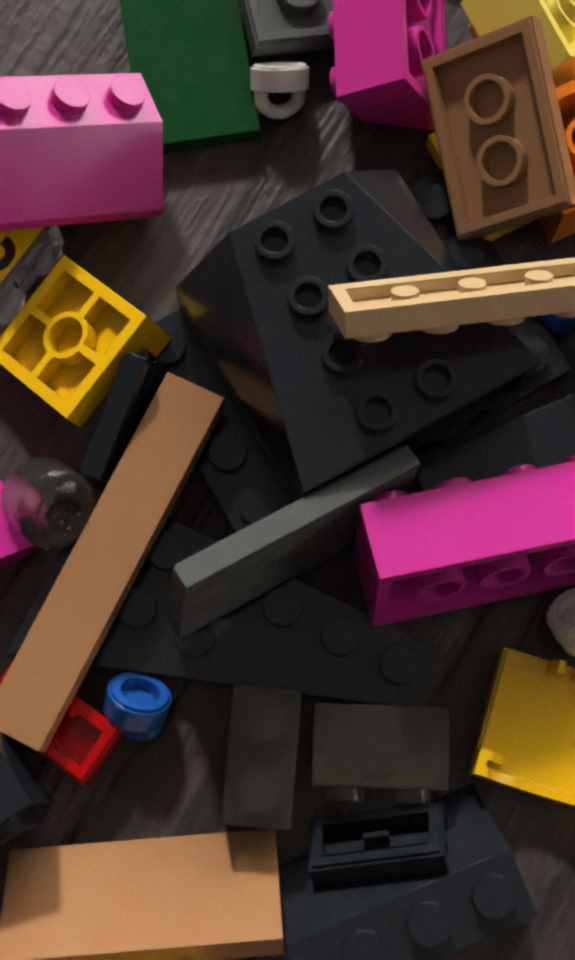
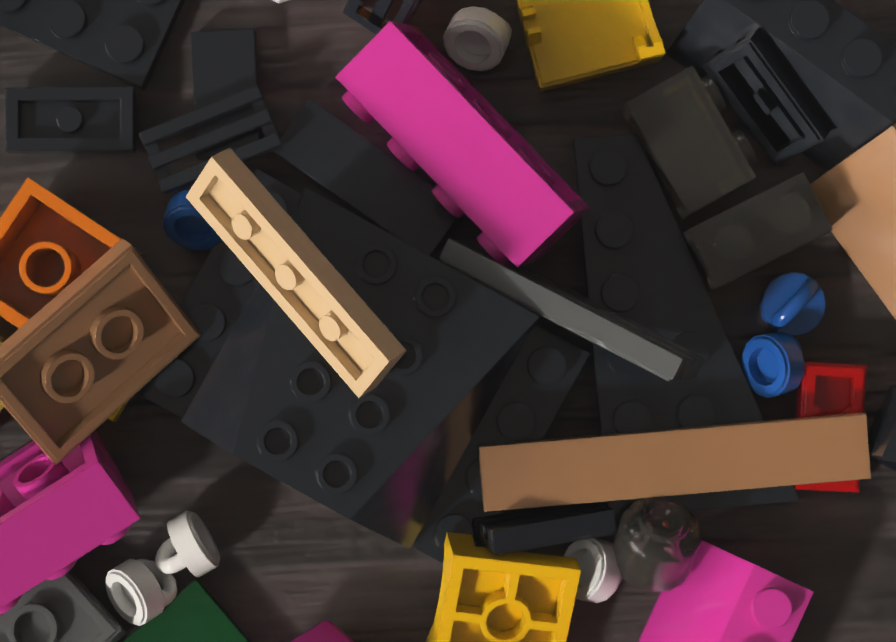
camera: 125 degrees left, 10 degrees up
none -> white tile [155,511,220,577]
none -> white tile [564,538,626,603]
none -> blue tile [759,272,826,336]

